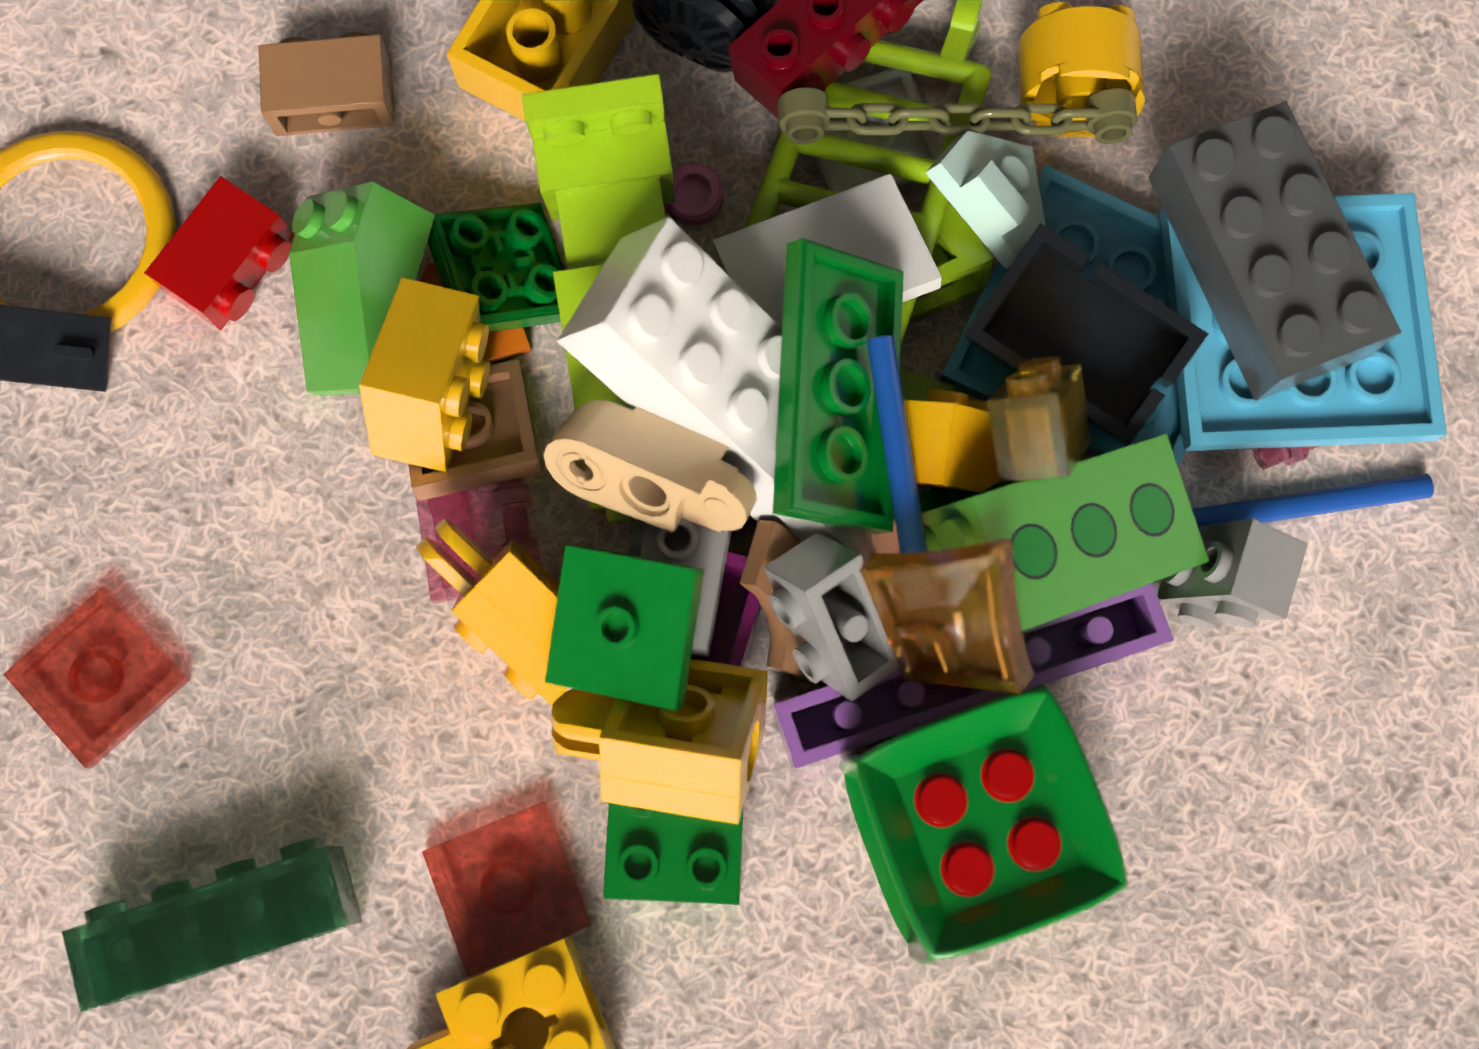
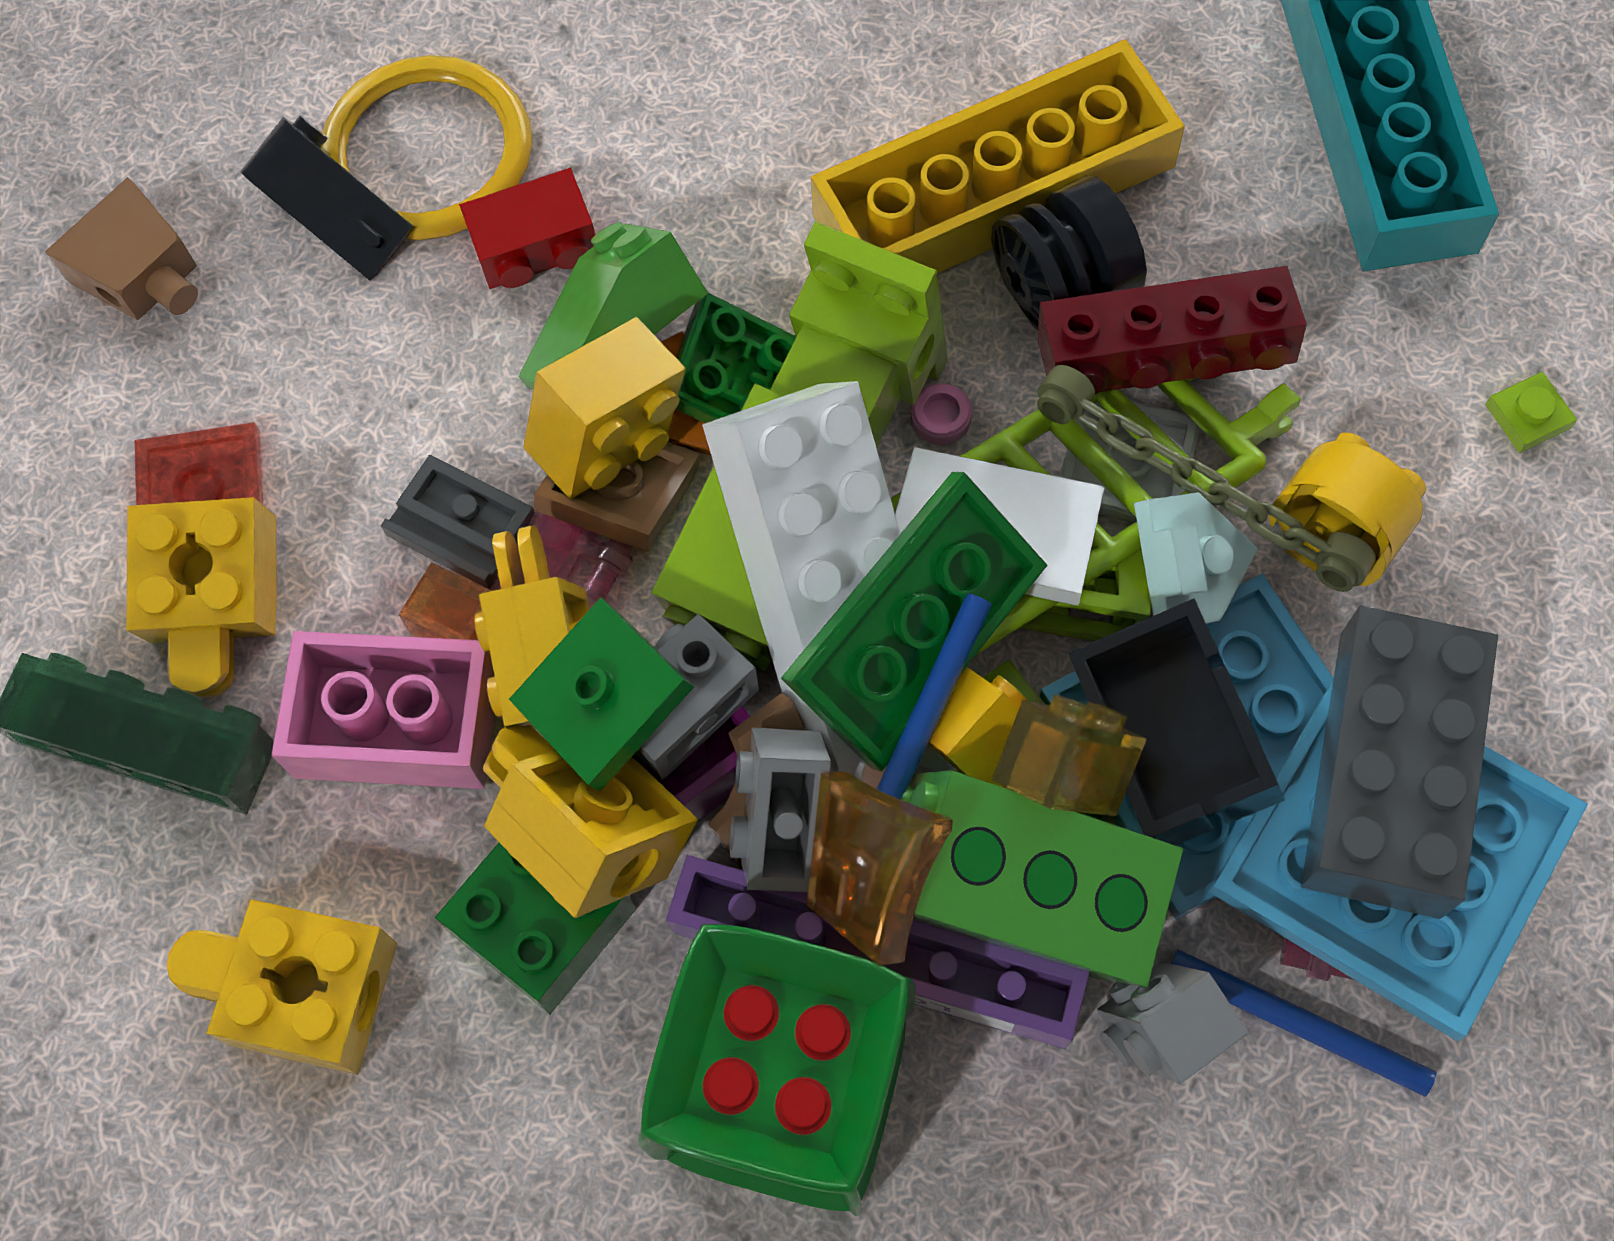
camera: 40 degrees right, 10 degrees down
medium nougat brick [258,32,395,136] -> none
clear red tile [422,801,593,977] -> none
tan piece [544,400,757,533] -> none
none -> yellow brick [126,497,277,698]
none -> bright pink brick [271,631,495,789]
none -> dark grey plate [380,454,537,589]
none -> clear orange brick [398,562,491,640]

